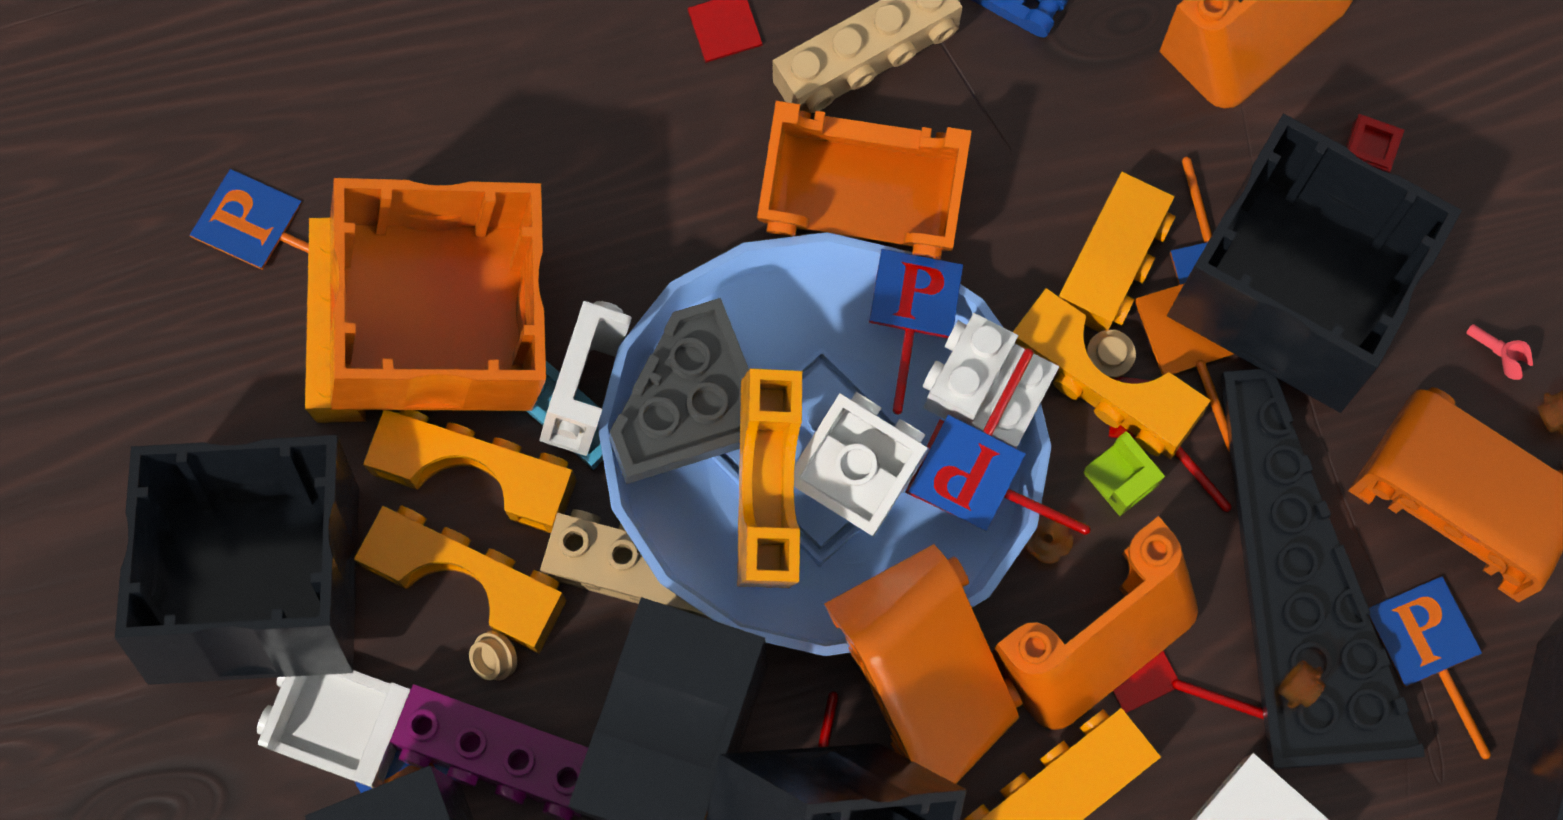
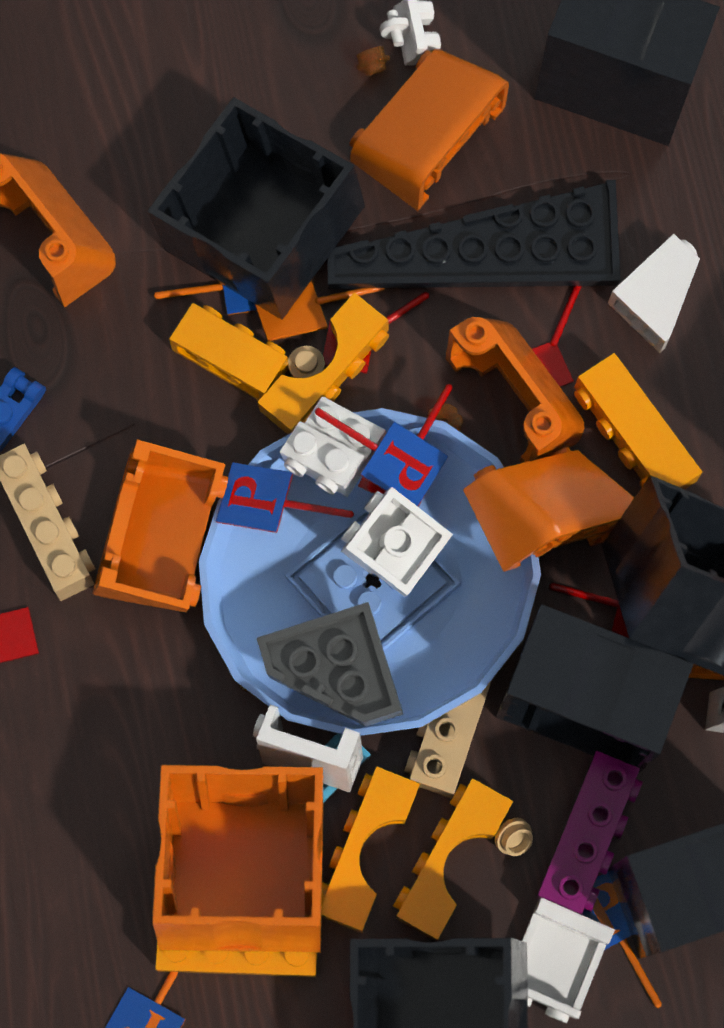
camera: 90 degrees left, 0 degrees up
light orange arch [737,368,802,588] -> none
lime panel [1084,431,1165,516] -> none
clear orange plate [1278,660,1326,708] -> none
red tile [1346,114,1404,173] -> none
blue piece [1368,576,1491,759] -> none
coral hand [1466,324,1533,380] -> none

